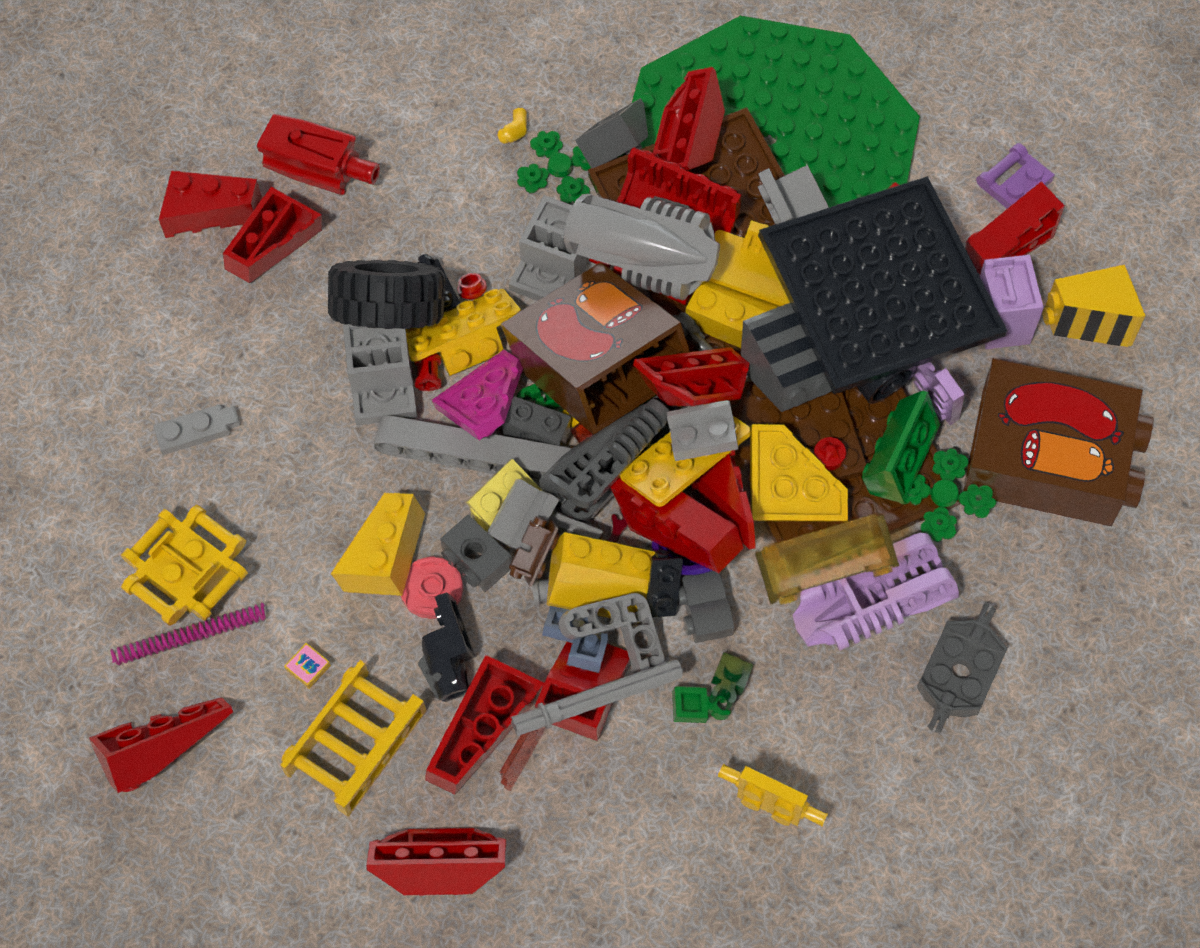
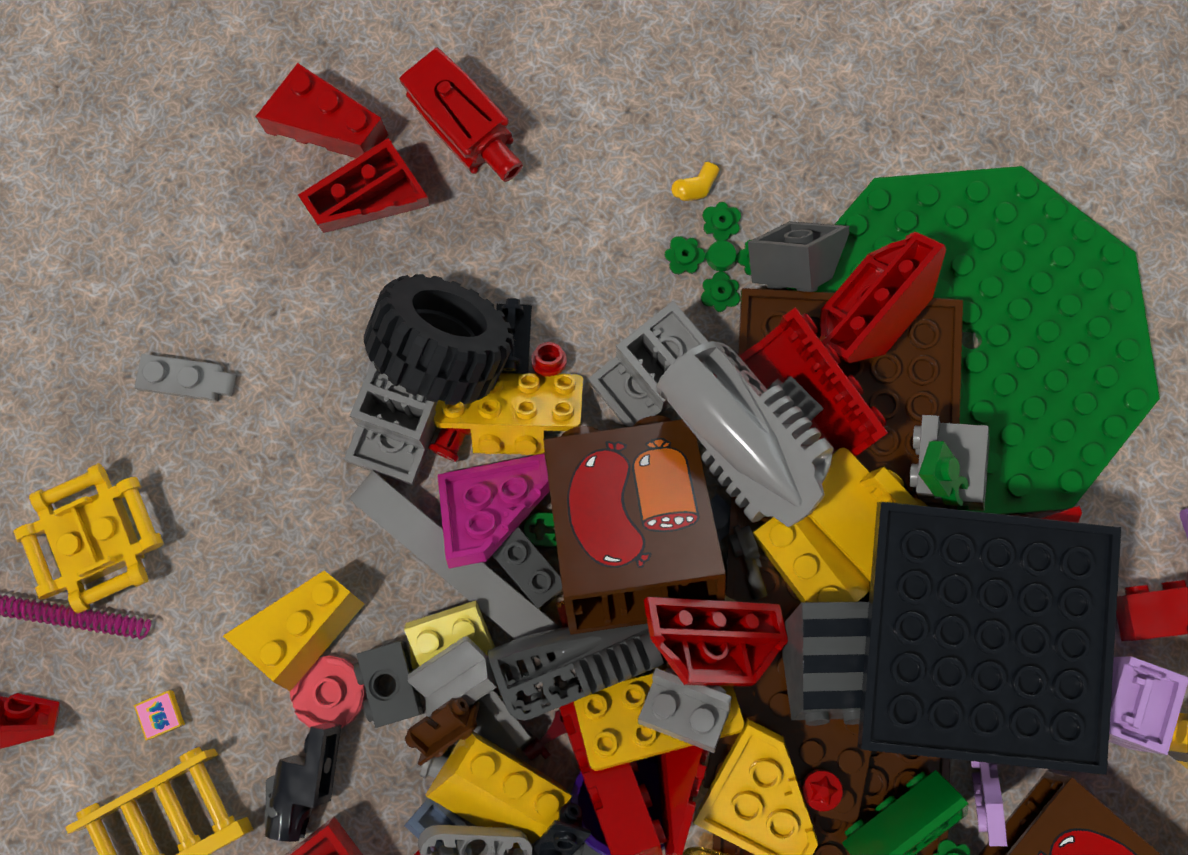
camera: 30 degrees right, 15 degrees up
none -> green plate [918,441,969,506]

